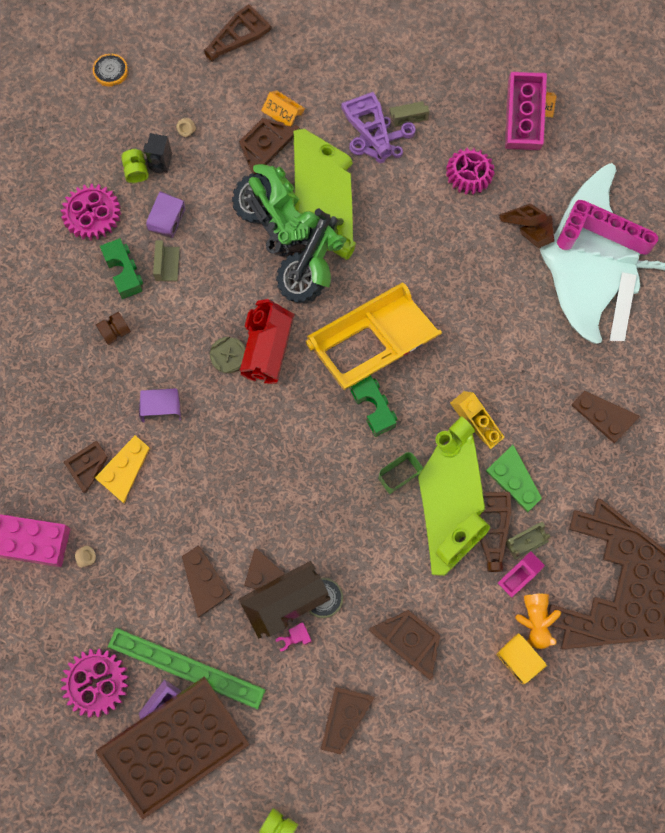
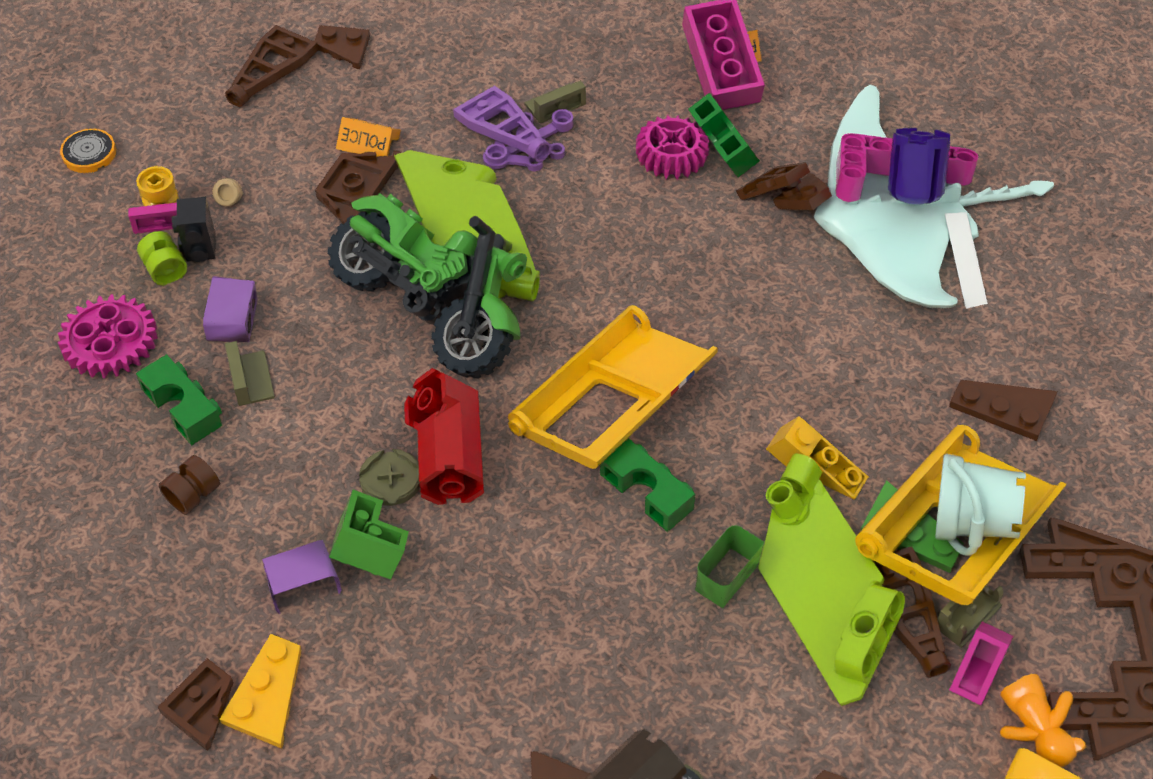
camera: 15 degrees left, 20 degrees down
none -> dark pink plate [128,202,177,234]
none -> yellow wheel [136,166,179,206]
none -> reddish brown wing [314,25,370,69]
none -> bright green brick [329,490,409,580]
none -> green arch [688,93,760,178]
none -> yellow piece [855,425,1066,605]
none -> dark purple cylinder [888,128,950,205]
none -> light aqua piece [935,454,1026,556]

